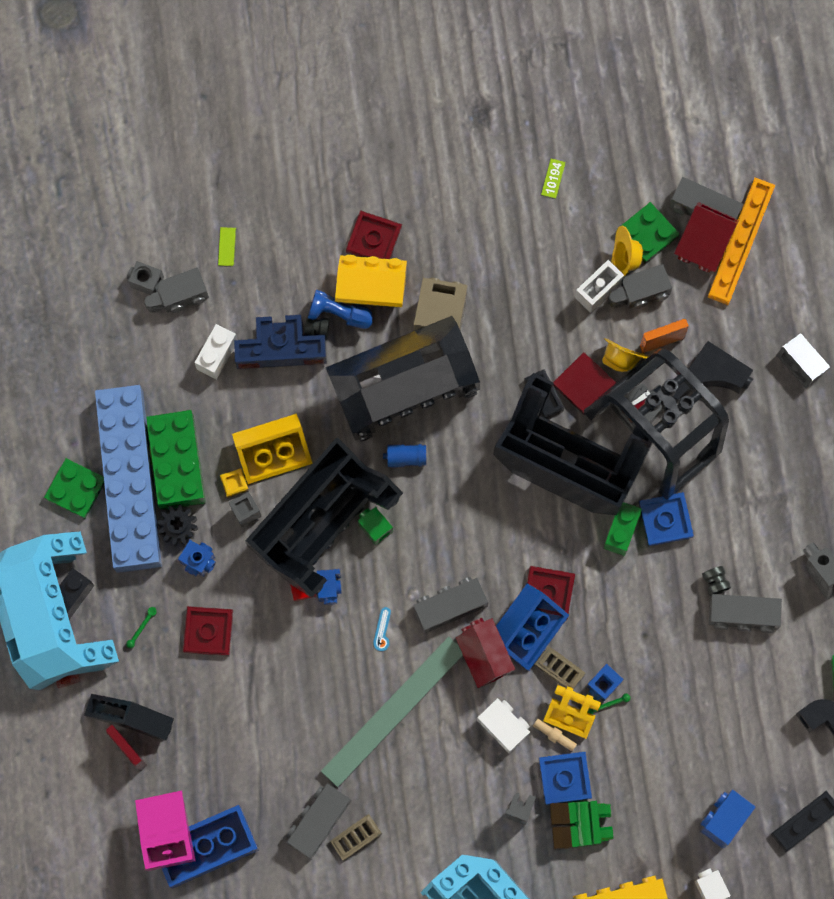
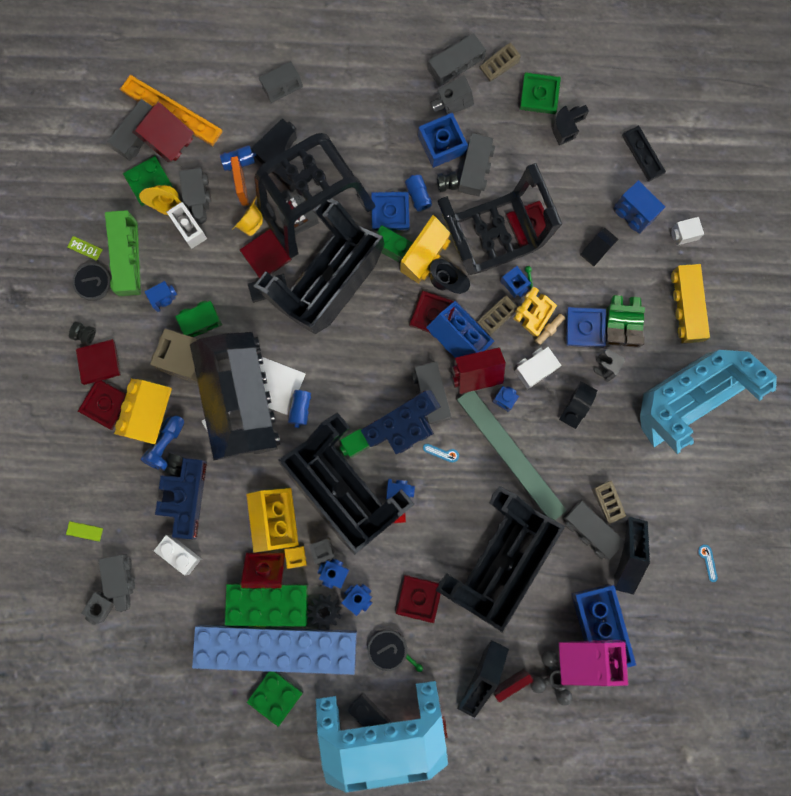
camera: 85 degrees left, 5 degrees up
none -> pearl dark grey wheel [69,321,96,345]
none -> black tile [73,263,111,301]
none -> dark red tile [76,339,121,385]
none -> bright green wedge [105,210,141,296]
none -> blue brick [145,281,177,312]
none -> green brick [175,301,222,338]
none -> blue piece [220,145,257,171]
none -> dark red tile [241,553,285,588]
none -> white sticker [260,357,306,416]
none -> blue brick [318,558,350,589]
none -> dark blue piece [361,390,441,454]
none -> black tile [368,630,408,671]
none -> yellow slope [400,215,451,284]
none -> blue piece [405,175,432,212]
none -> blue brick [418,113,468,168]
none -> black piece [430,258,470,294]
none -> black wedge [436,486,566,633]
none -> black windscreen [437,163,562,275]
none -> blue brick [493,386,519,412]
none -> dark red tile [505,200,555,248]
none -> dark grey piece [530,650,573,706]
none -> black brick [559,381,598,429]
none -> black slope [580,227,619,267]
none -> black arch [614,517,650,595]

